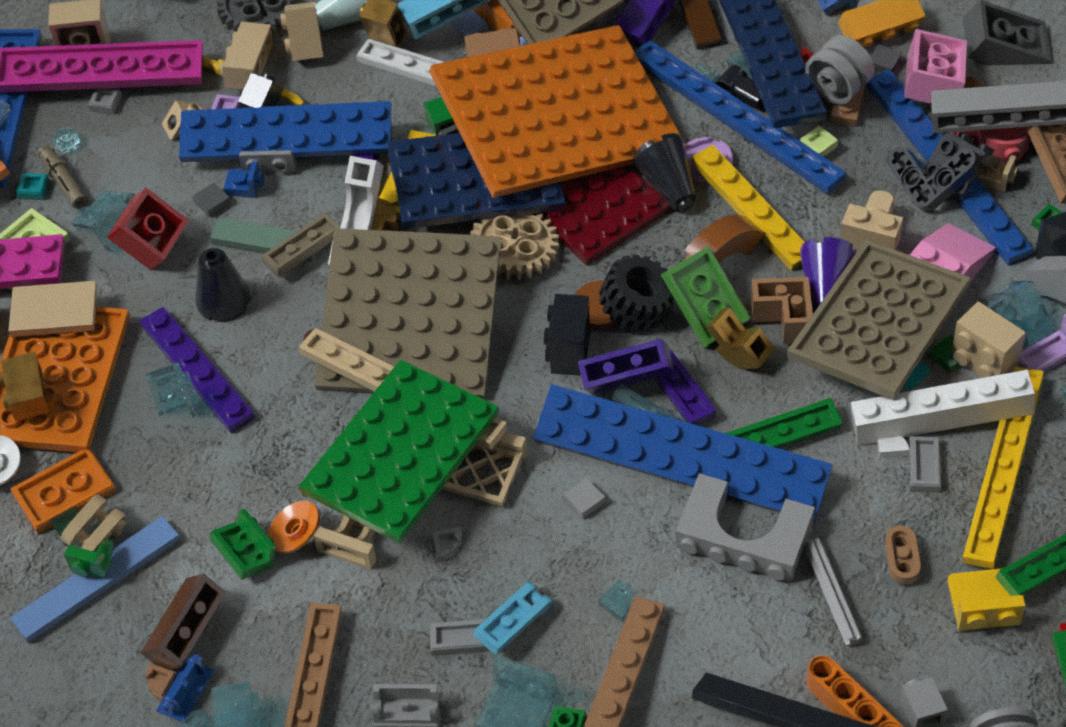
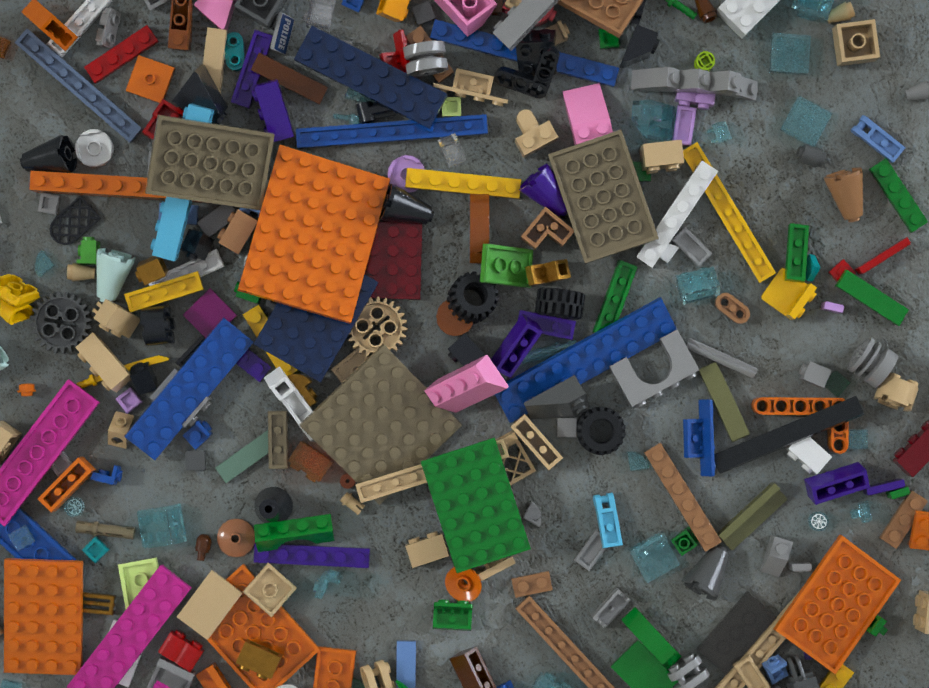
camera: 55 degrees left, 35 degrees up
red brick [107,187,189,270] -> none
none -> orange plate [17,383,36,396]
none -> orange brick [38,457,96,512]
none -> blue bracket [91,465,123,485]
none -> yellow plate [124,271,204,313]
none -> black brick [140,305,176,346]
none -> black brick [180,229,214,261]
none -> magenta tile [183,288,238,338]
none -> reddish brown cylinder [195,534,212,561]
none -> nougat dish [217,519,255,557]
none -> tan tile [243,563,297,617]
none -> green arch [254,514,335,552]
none -> clear orange brick [288,441,334,483]
none -> tan pin [340,492,365,515]
none -> tan brick [405,531,449,568]
none -> bright pink slope [424,355,509,413]
none -> tan bracket [433,68,508,106]
none -> clear brick [437,133,466,168]
none -> tan brick [510,414,563,470]
none -> medium nougat plate [511,570,553,598]
none -> dark grey slope [524,375,590,419]
none -> black tyre [535,287,585,320]
none -> black tyre [576,407,626,455]
none -> clear light blue brick [676,266,720,305]
none -> blue bracket [683,399,716,477]
none -> olive slope [699,362,750,442]
none -> teal tile [806,254,821,282]
none -> lavender tile [820,301,844,314]

